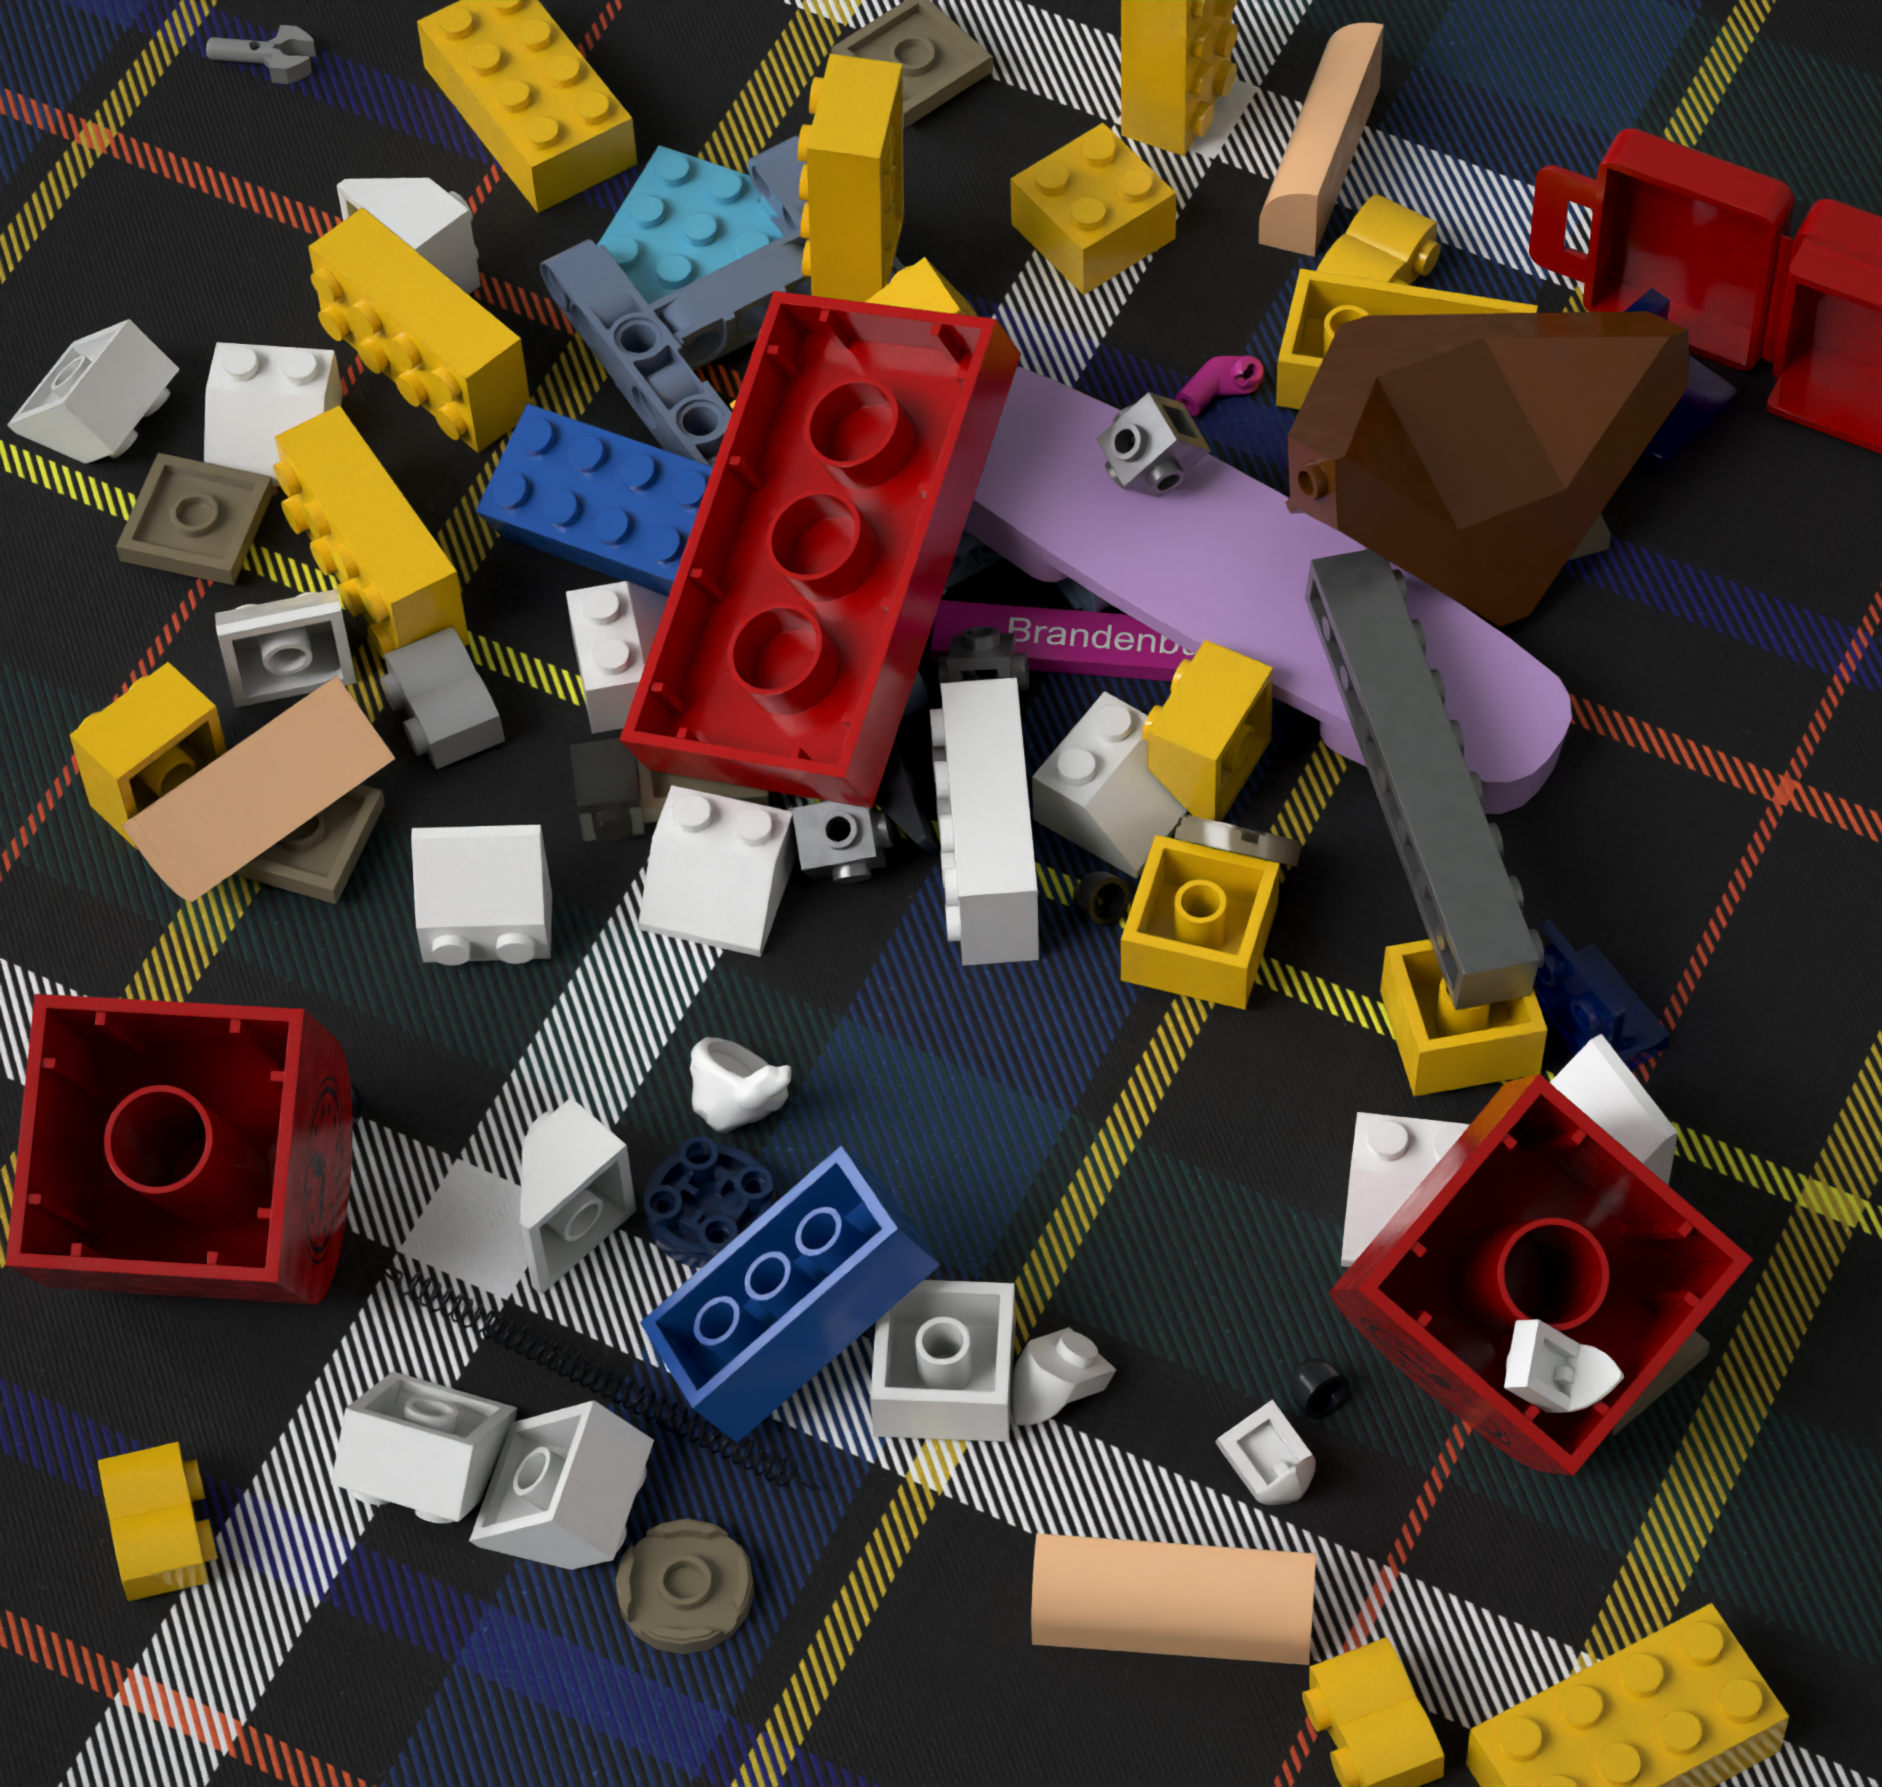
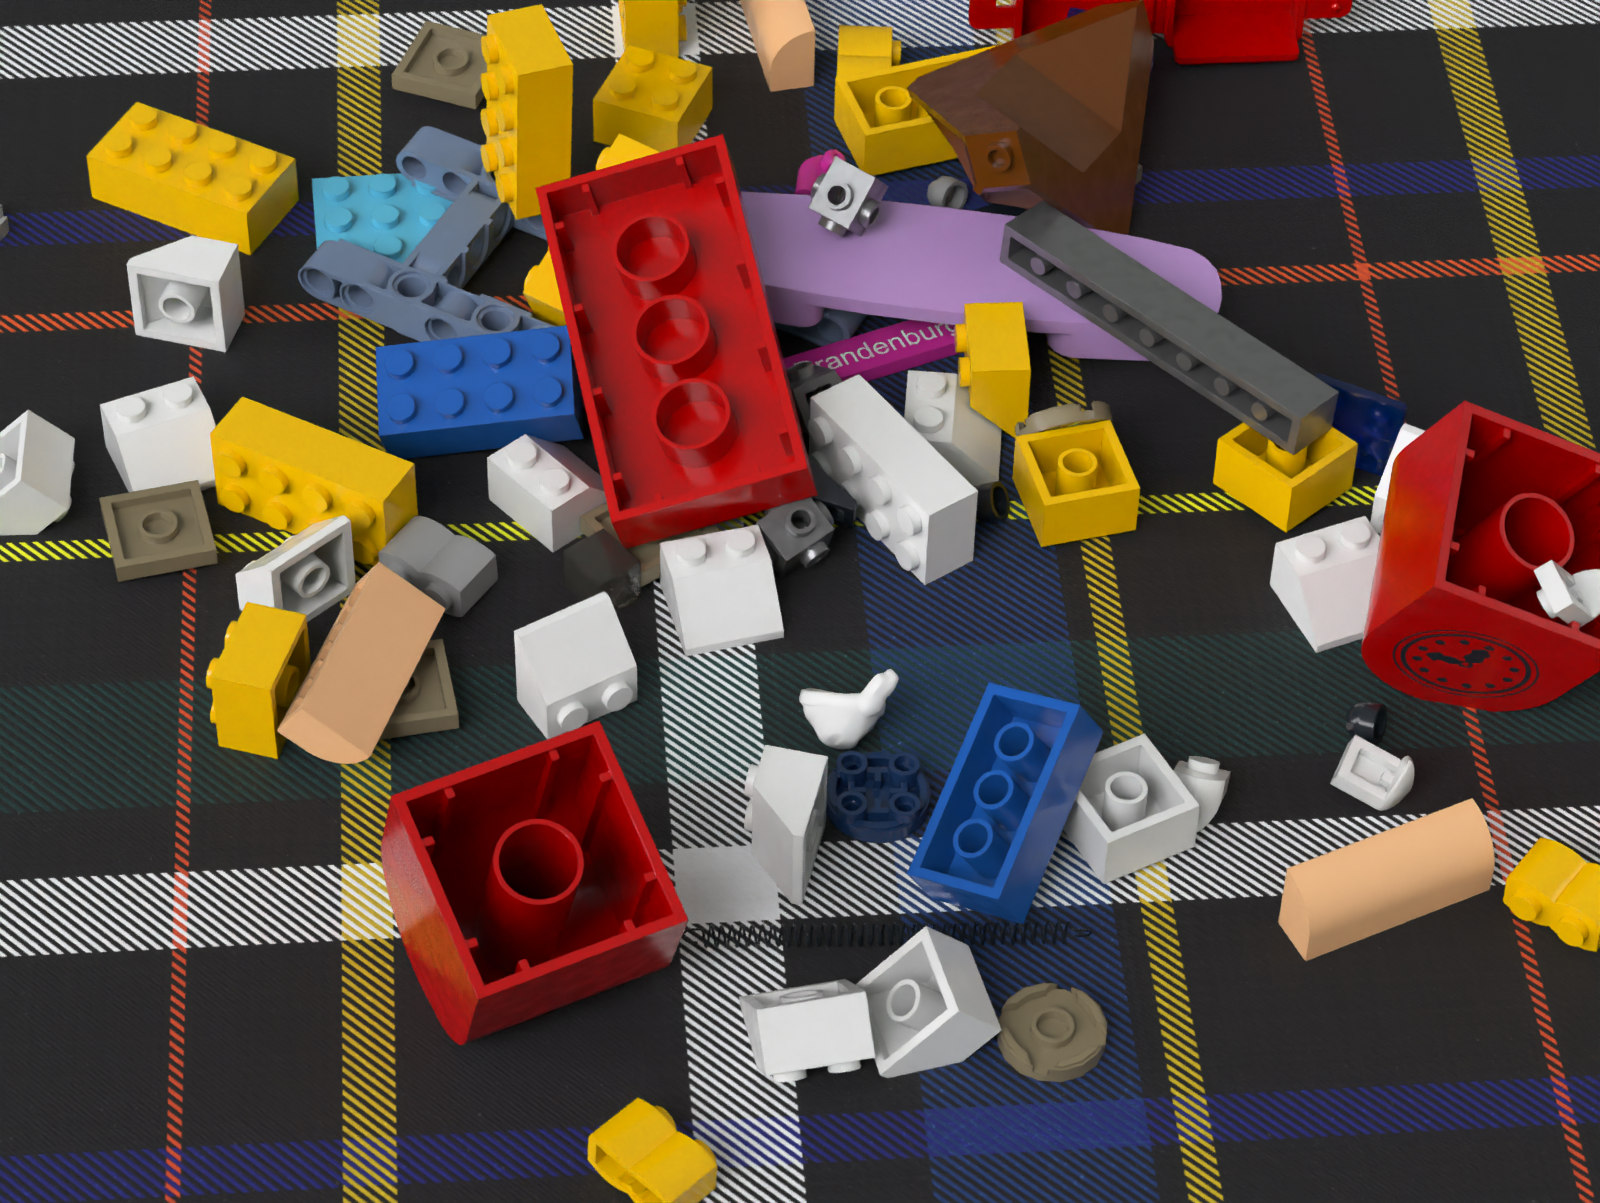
camera: 35 degrees left, 10 degrees down
yellow brick [308,207,531,454] -> none

